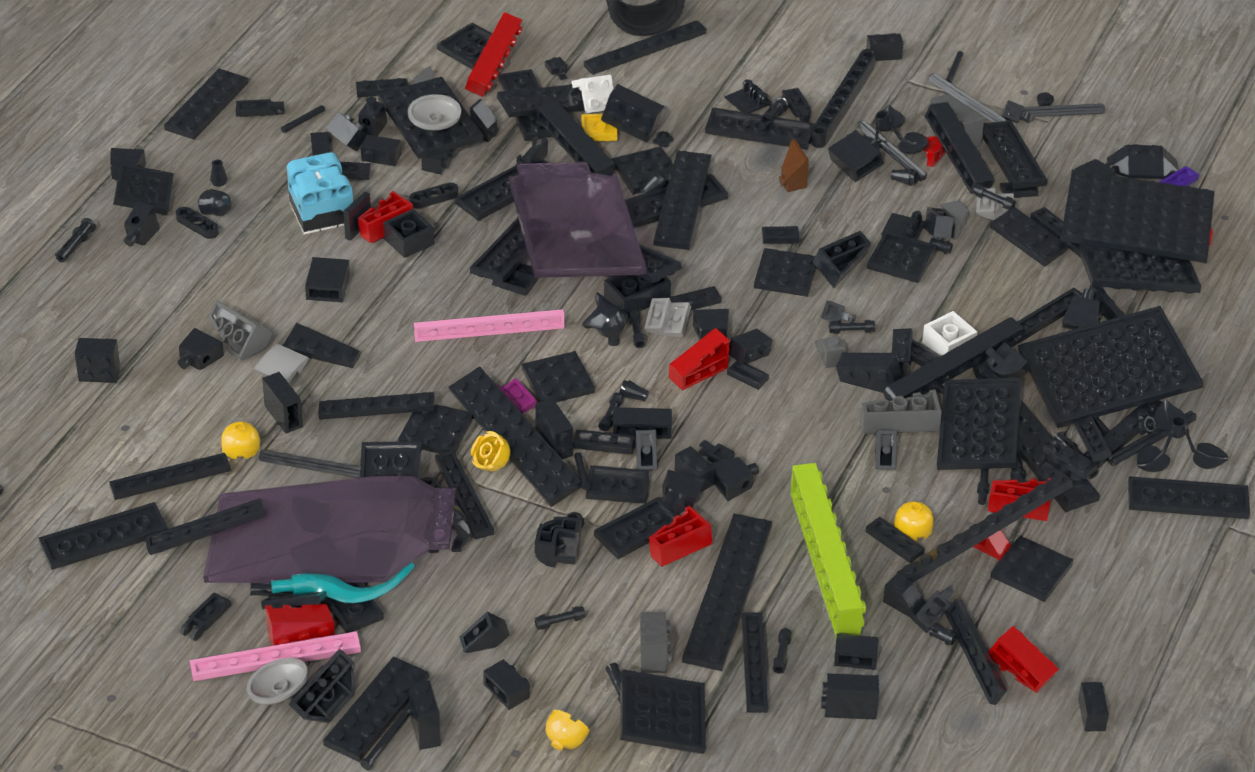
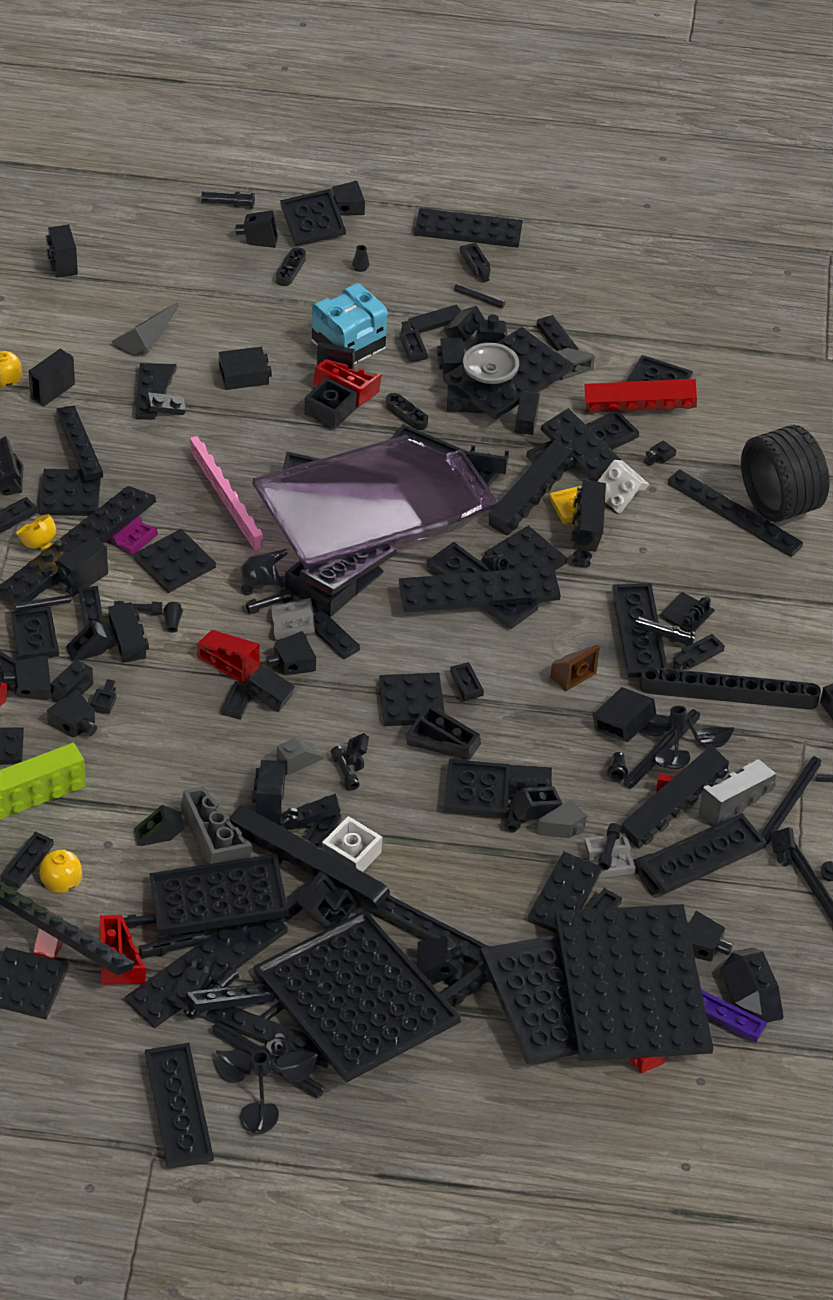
camera: 70 degrees right, 5 degrees up
black torso [178,328,224,370] -> none
black hair [198,189,232,216] -> none
light grey slope [254,344,309,383] -> none
none -> black plate [146,392,186,415]

